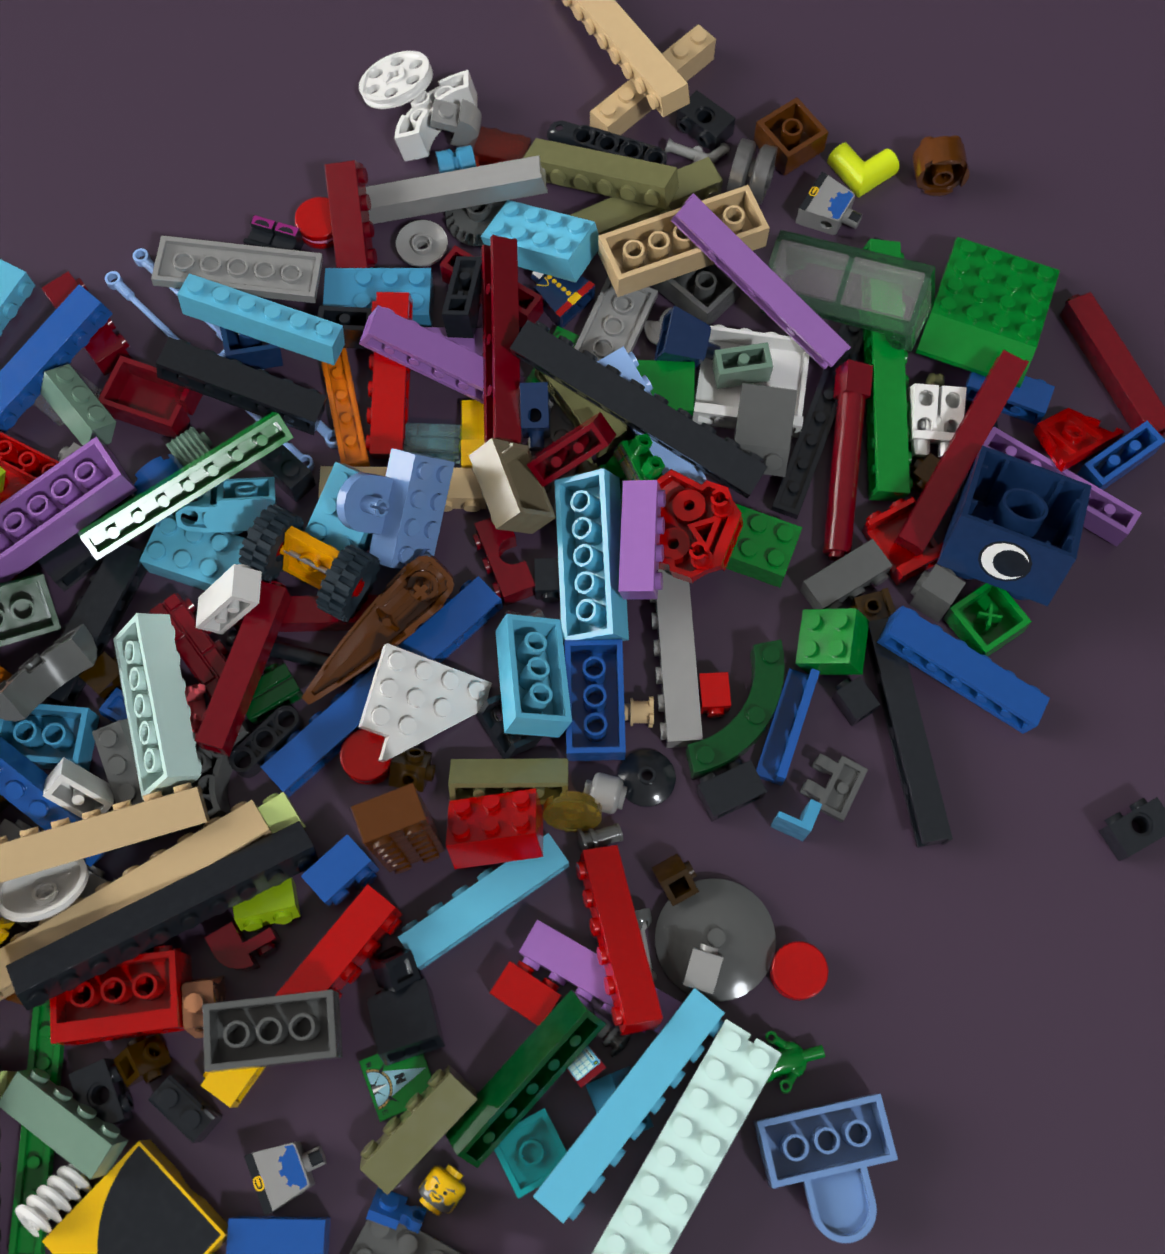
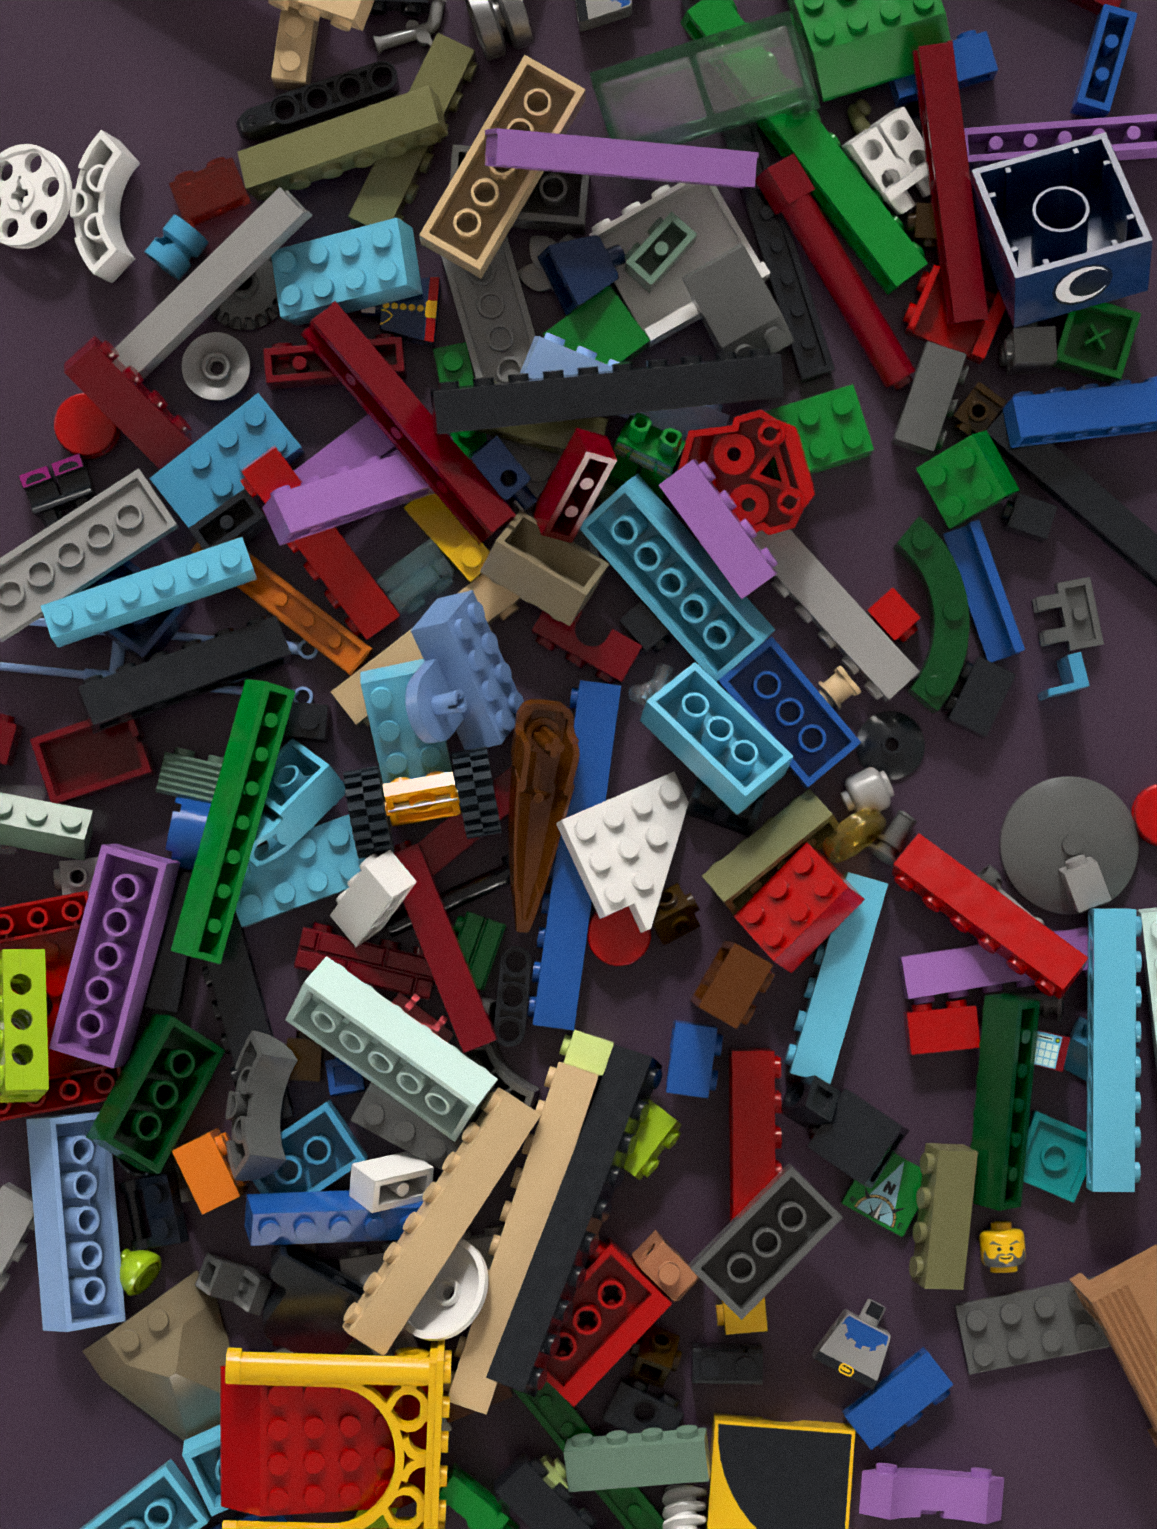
camera: 40 degrees left, 15 degrees up
dark red brick [205,922,282,971] -> none
blue plate [366,1187,427,1234] -> none
light grey brick [430,99,482,150] -> none
black slope [442,256,482,338] -> none
dark brown brick [651,853,699,906] -> none
red wing [1033,408,1125,472] -> none

